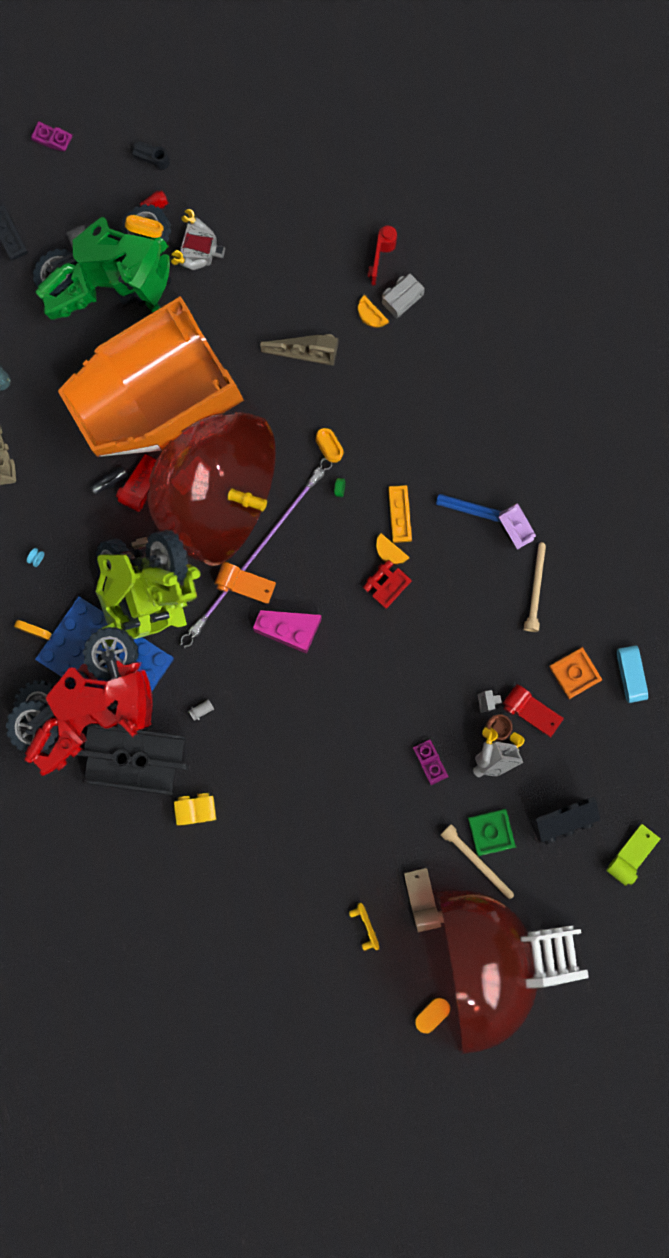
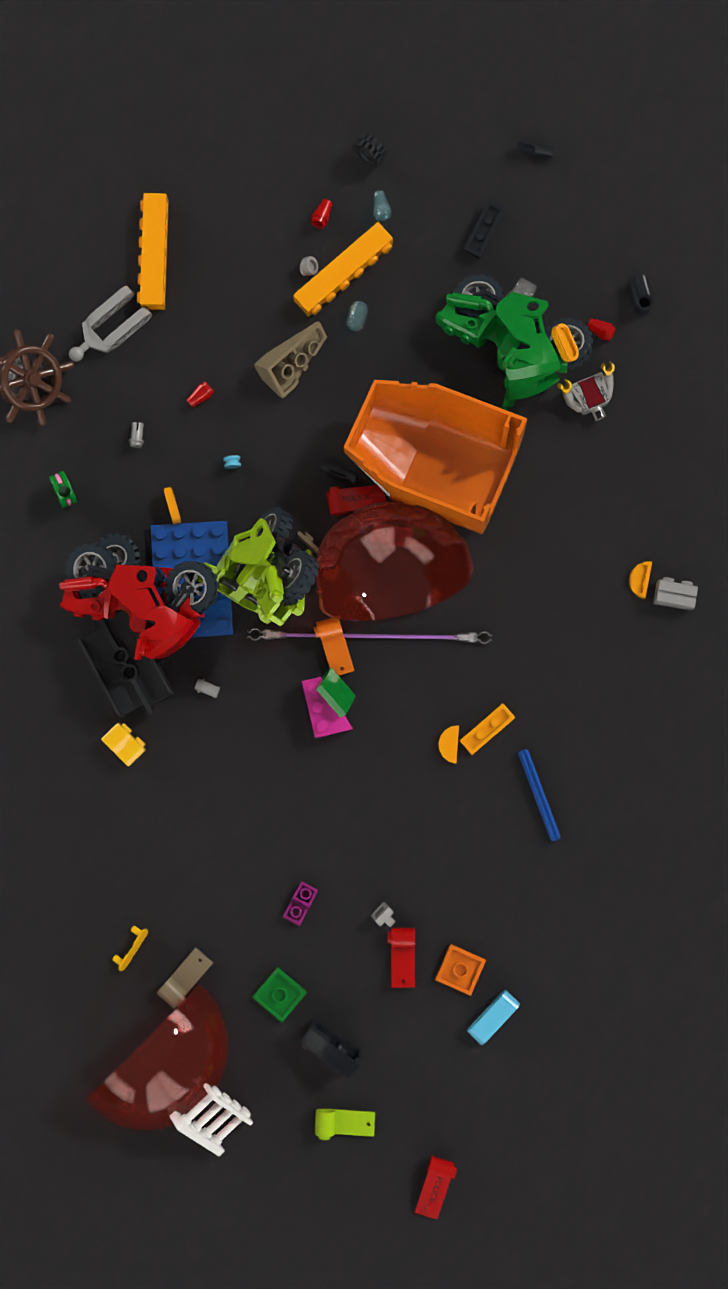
camera: 50 degrees right, 5 degrees up
magenta slope [31,122,73,152] -> none
yellow pin [228,488,267,511] -> none
dark tan wedge [260,334,338,366] -> none
light orange tile [315,428,344,462] -> none
green tile [334,478,345,497] -> none
red plate [363,559,412,609] -> none
red door [368,226,397,285] -> none
light orange tile [415,998,450,1033] -> none
tan piece [440,824,514,899] -> none
light grey torso [473,727,524,777] -> none
copper wheel [485,715,512,742] -> none
lavender hinge [499,503,536,550] -> none
tan piece [524,542,546,632] -> none
none -> green tile [316,668,356,718]

